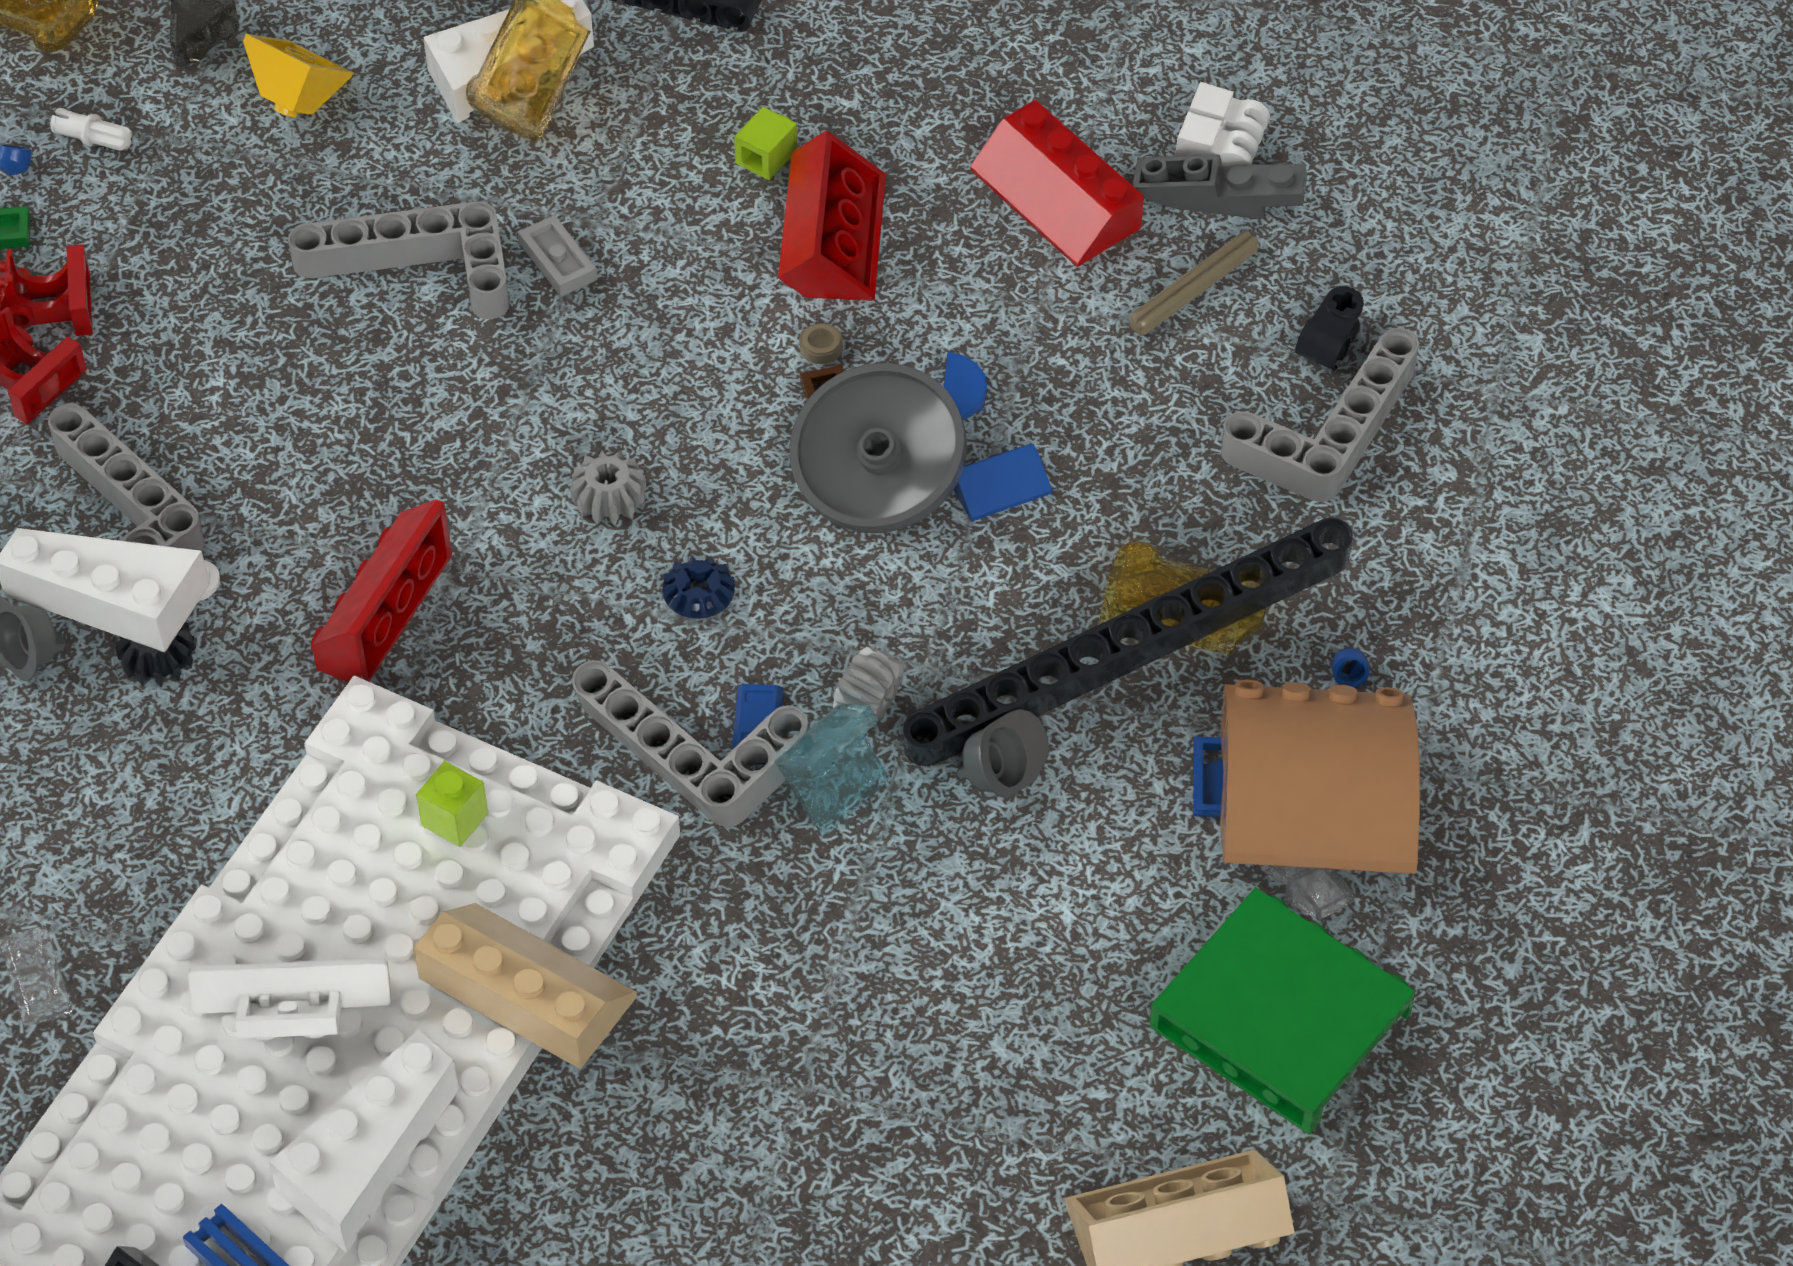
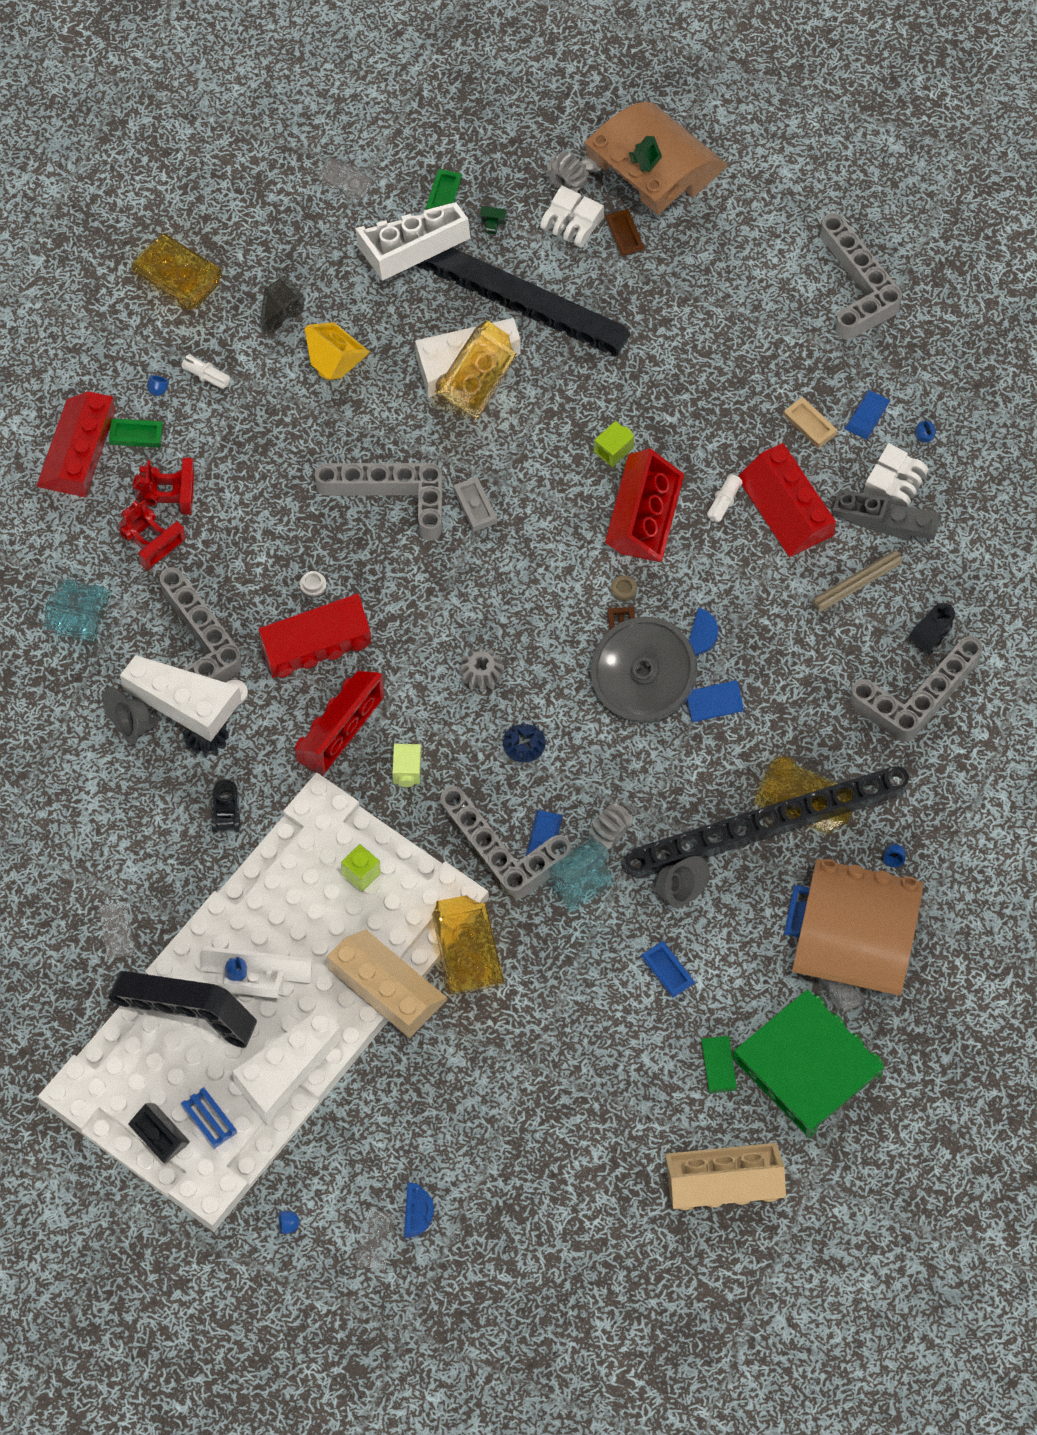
camera: 10 degrees right, 10 degrees up
none -> black beam [108,971,257,1048]
none -> black piece [212,779,240,833]
none -> blue hinge [225,957,247,981]
none -> red slope [258,594,371,678]
none -> white plate [300,571,326,597]
none -> yellowish green brick [393,744,421,787]
none -> clear yellow slope [432,895,505,995]
none -> blue tile [641,941,695,998]
none -> green tile [701,1036,737,1094]
none -> white axle [707,474,743,522]
none -> tan tile [783,397,838,449]
none -> blue tile [844,390,890,440]
none -> blue hinge [915,420,936,443]

